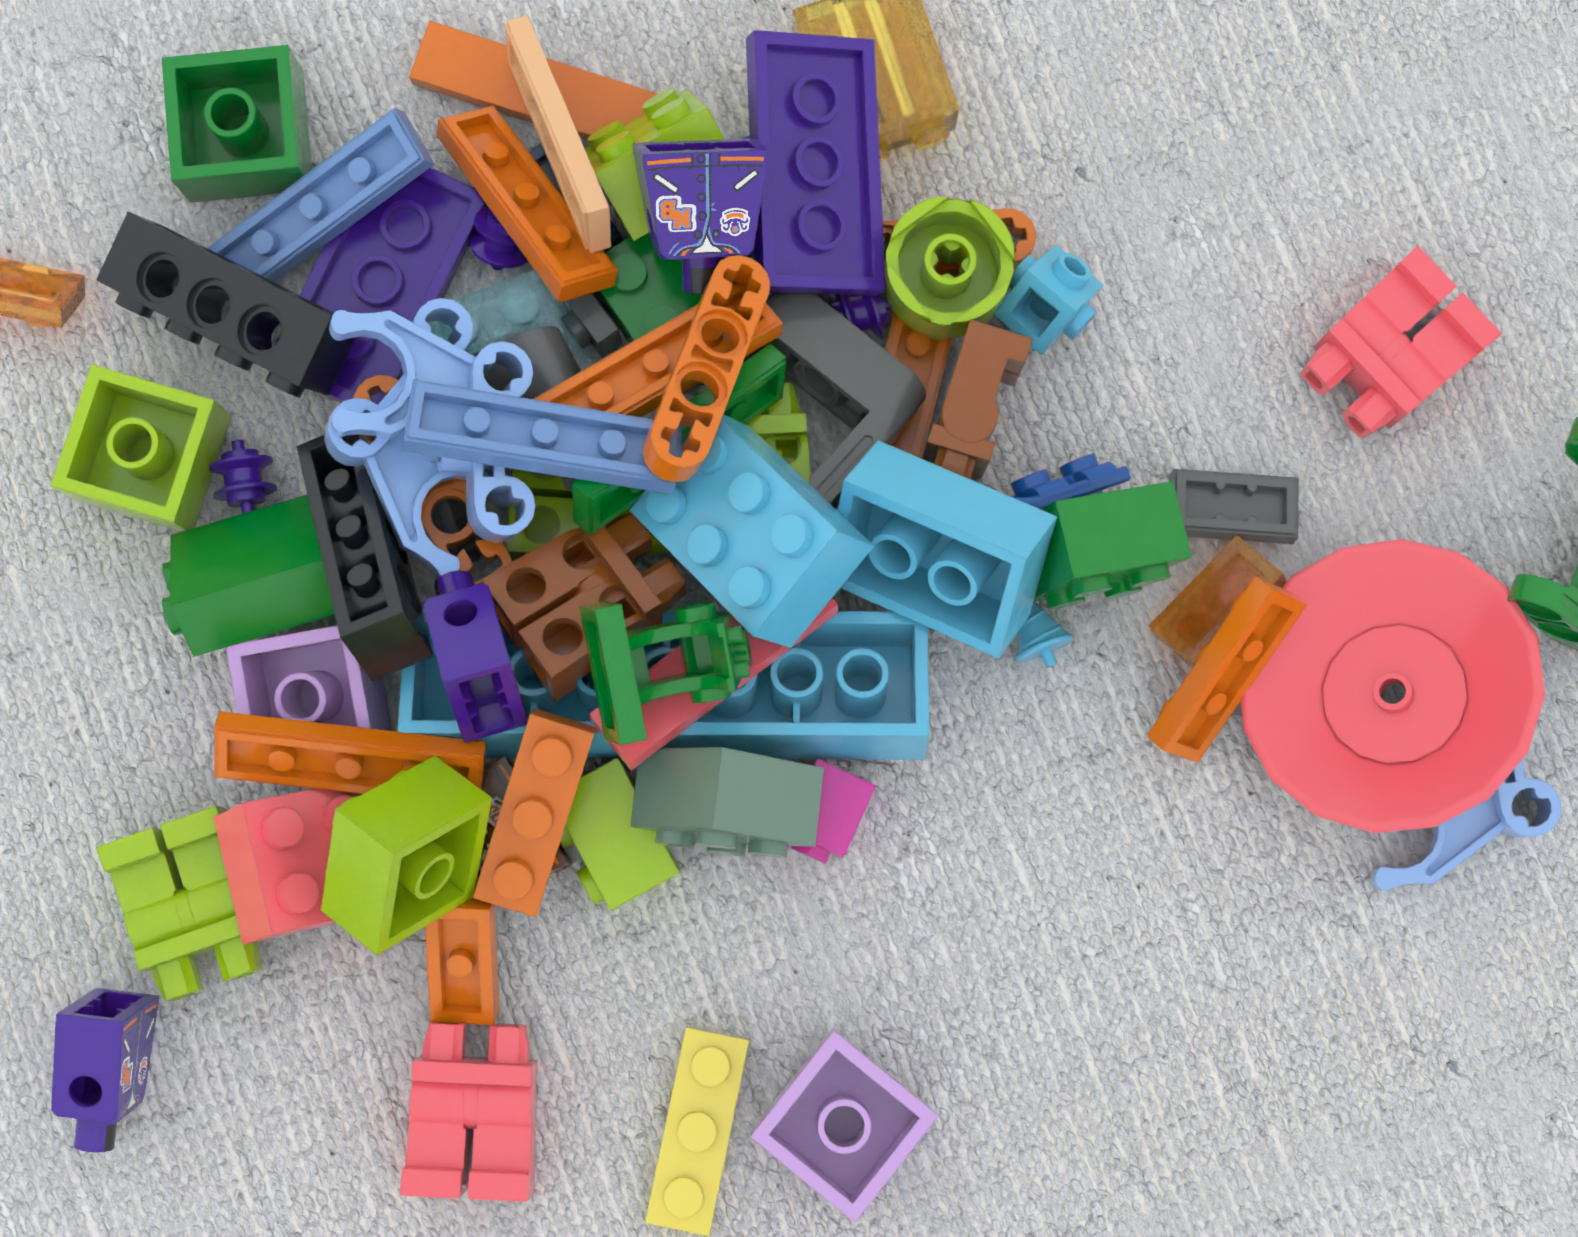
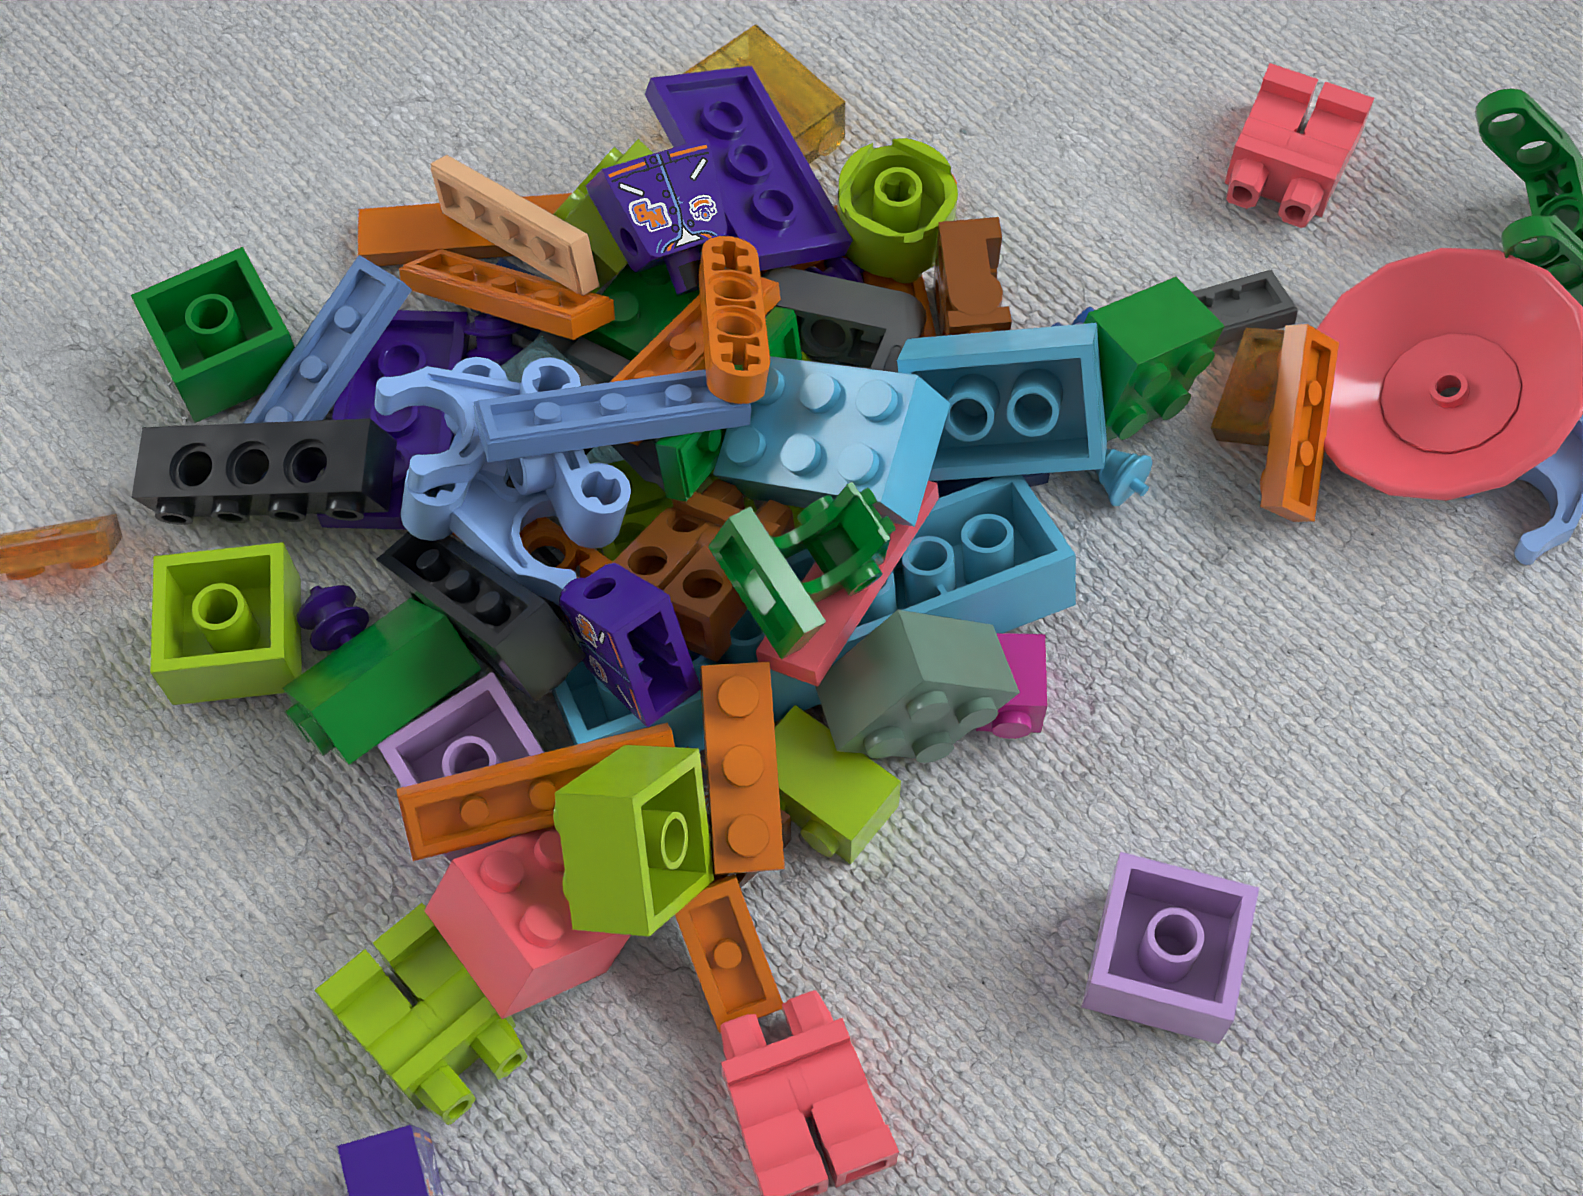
camera: 20 degrees left, 20 degrees down
light yellow plate [645,1026,750,1236] -> none
medium azure brick [994,245,1104,355] -> none

